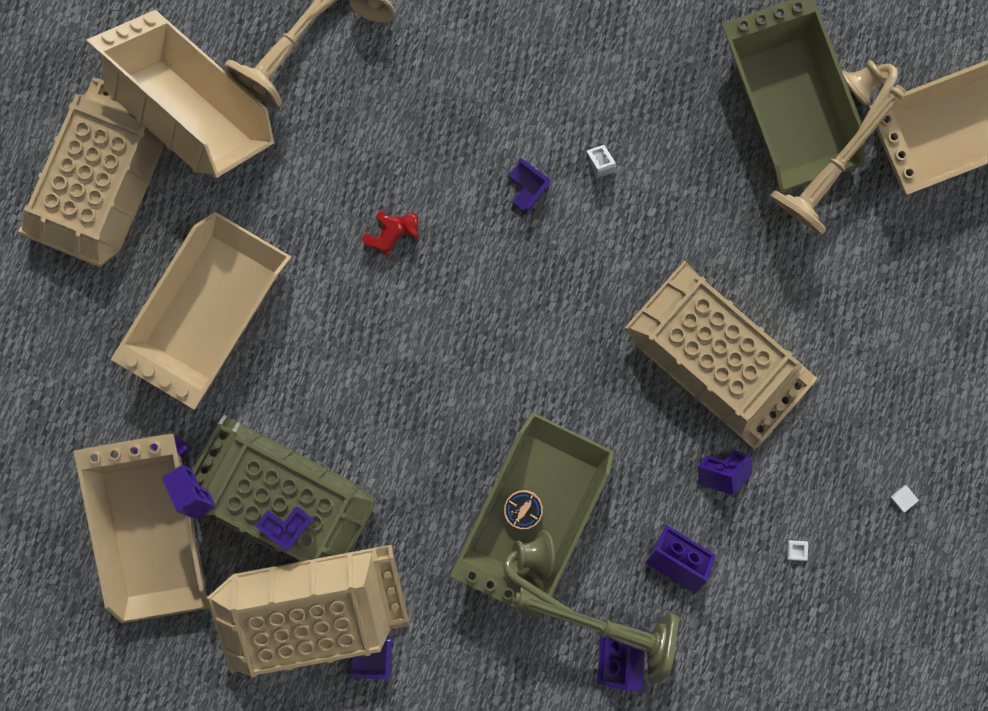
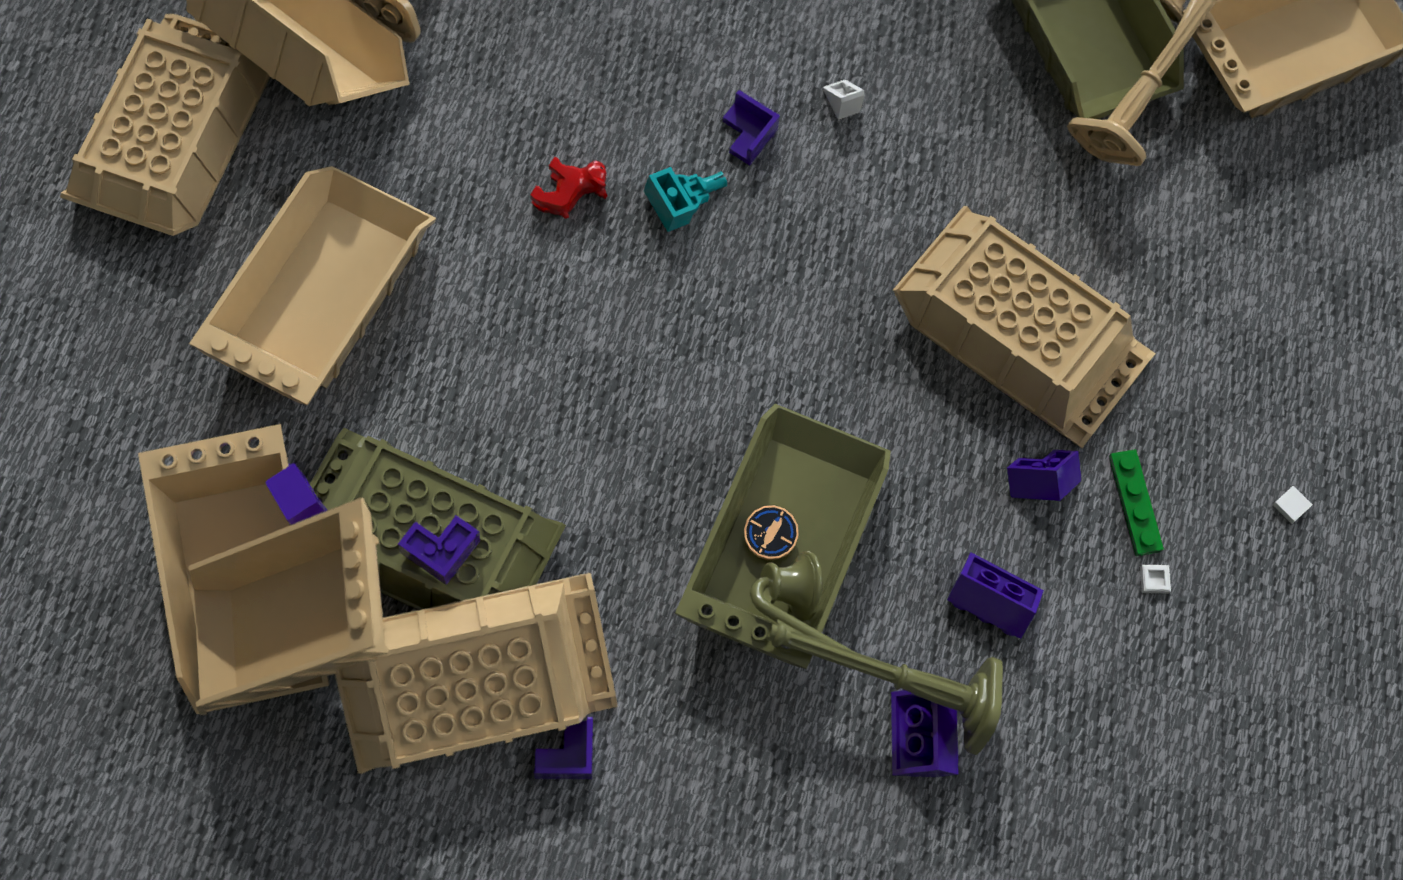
camera: 10 degrees left, 15 degrees down
none -> tan piece [189,498,389,715]
none -> teal brick [643,167,727,232]
none -> green plate [1109,449,1164,556]

